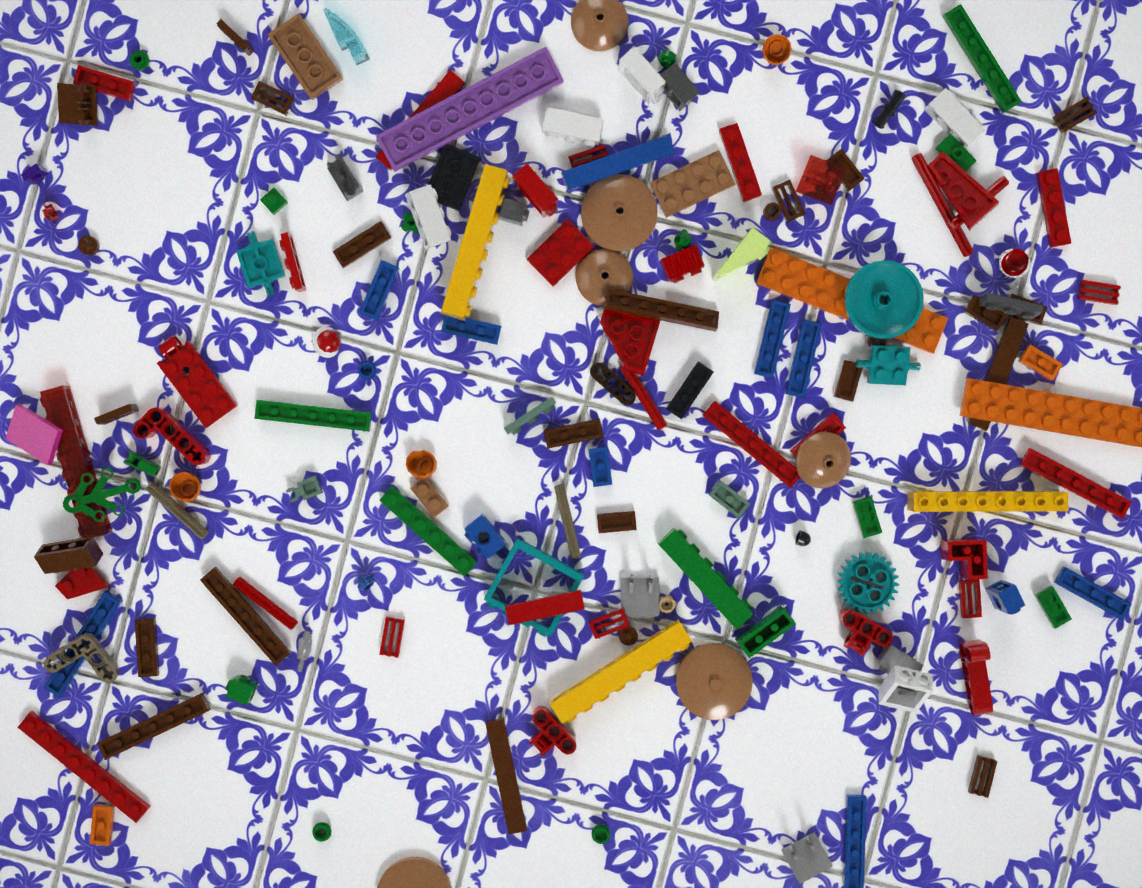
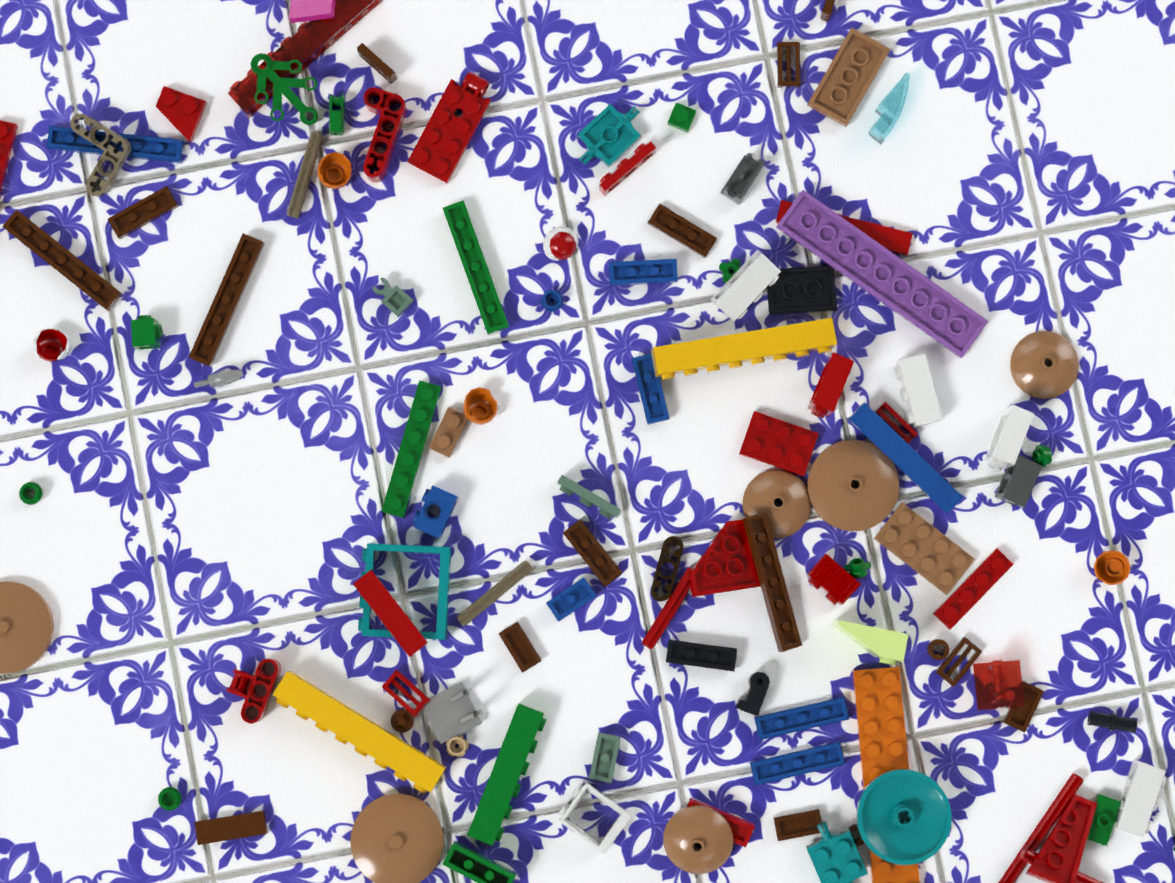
camera: 70 degrees right, 5 degrees down
reddish brown brick [34,536,103,574] -> none
red axle [233,577,298,630] -> none
blue plate [357,574,375,591] -> none
red tile [379,616,405,658] -> none
reddish brown tile [485,718,527,835] -> none
flat silver brick [499,198,530,226] -> none
red tile [702,401,800,488] -> none
black hinge [795,530,811,547] -> none
none -> red hair [32,327,71,362]
none -> reddish brown tile [194,810,268,845]
none -> white window [558,781,632,854]
none -> black leg [735,672,770,716]

